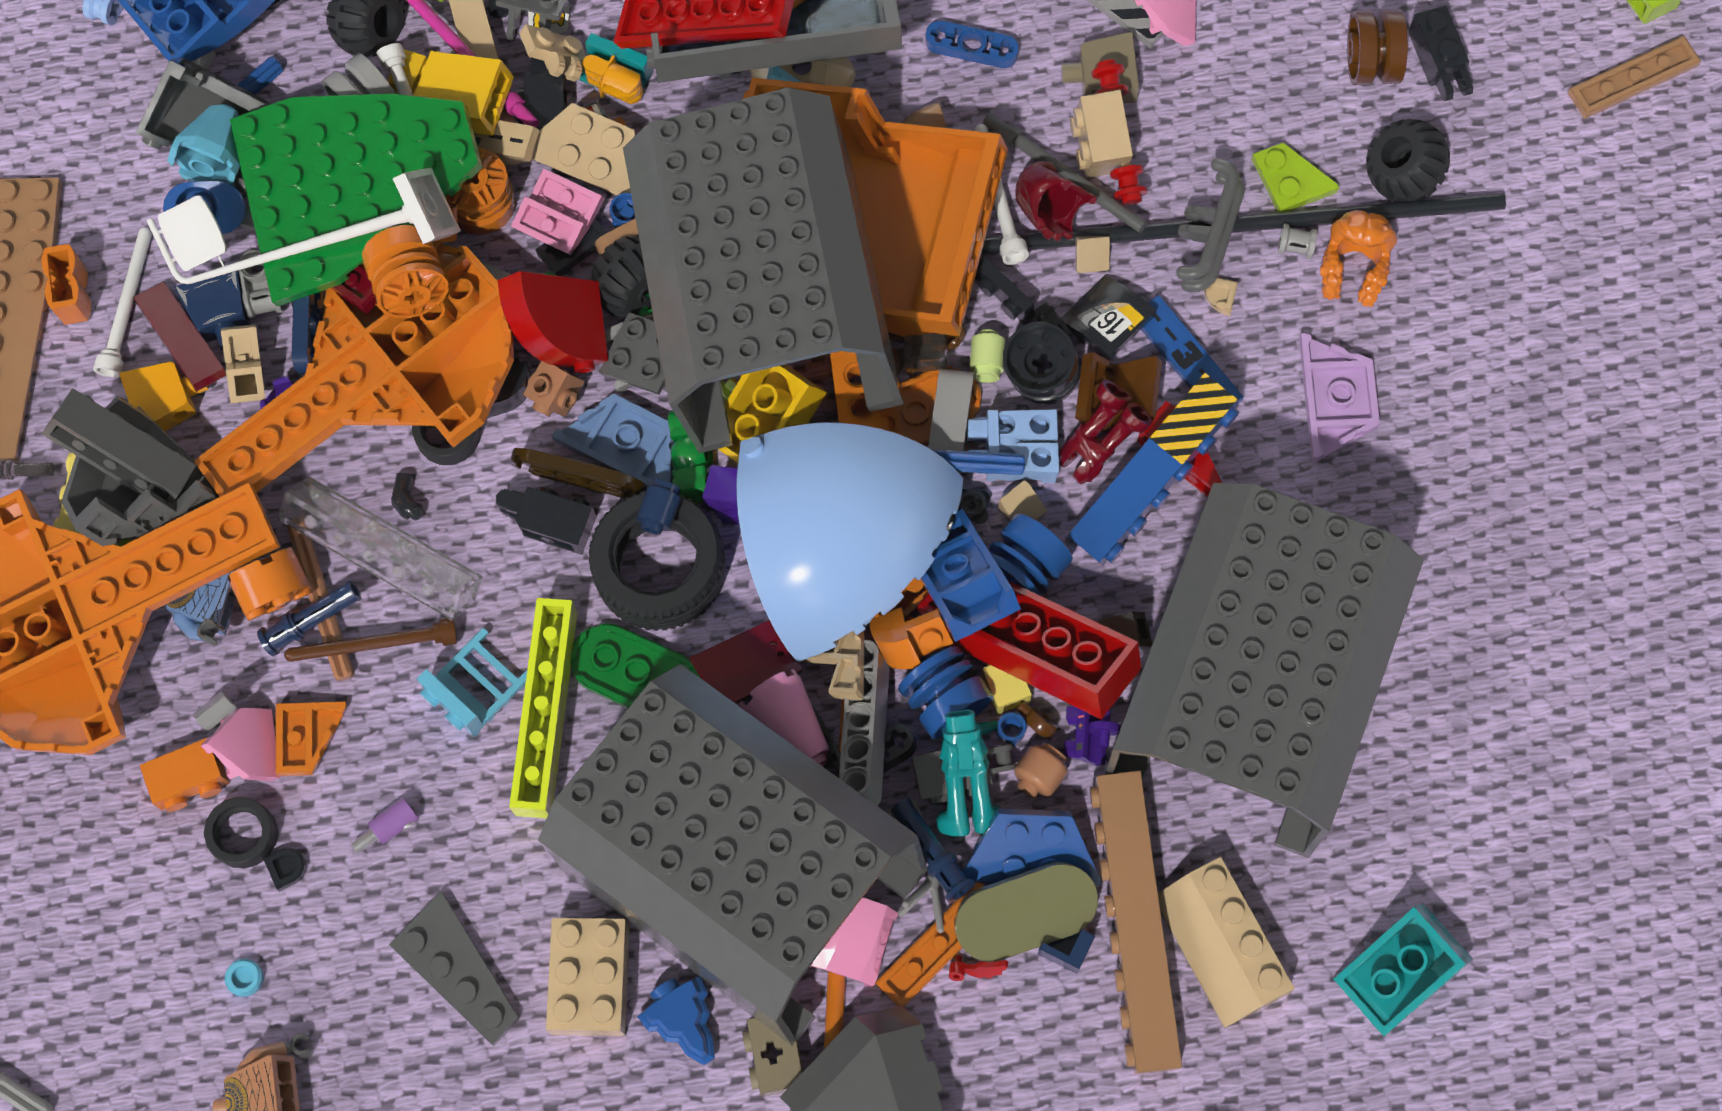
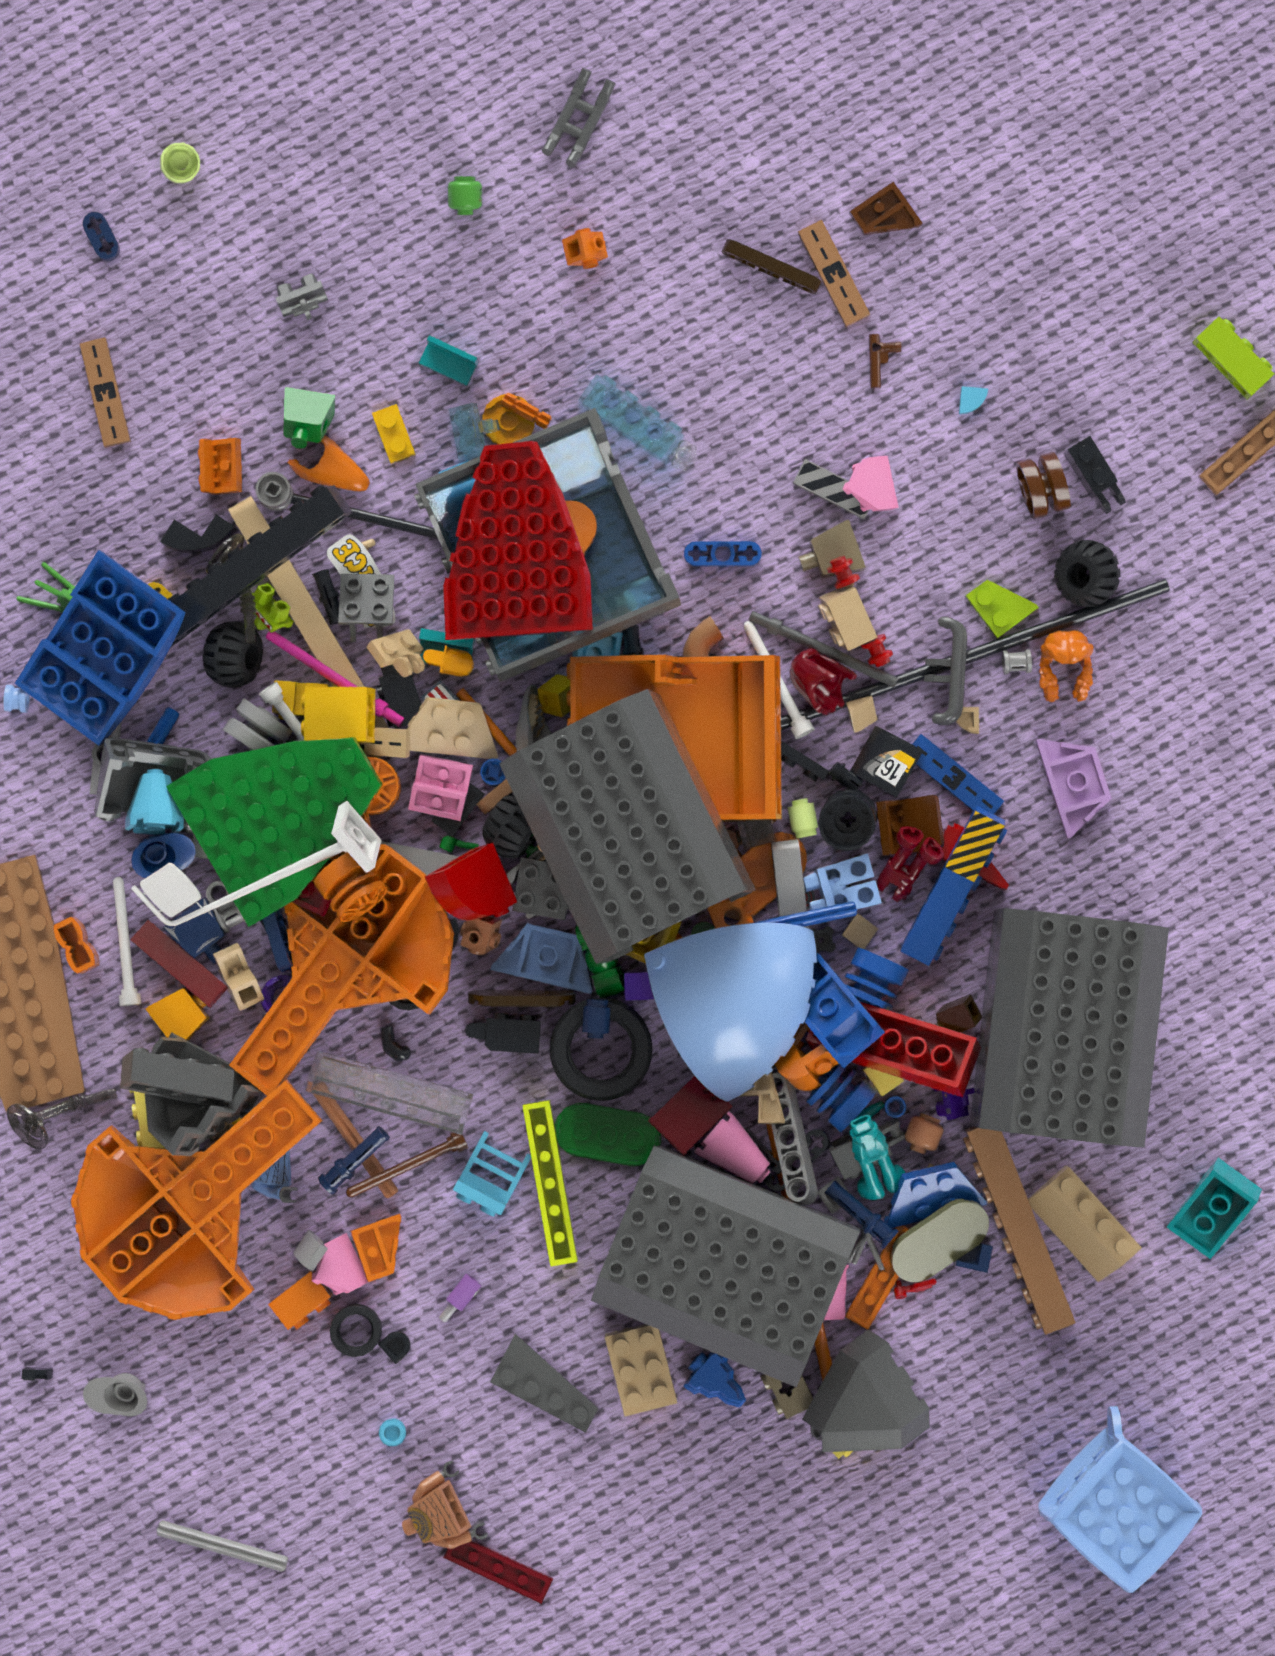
camera: 20 degrees left, 15 degrees up
orange brick [227,547,313,621] -> none
reddish brown piece [1016,701,1058,738] -> none

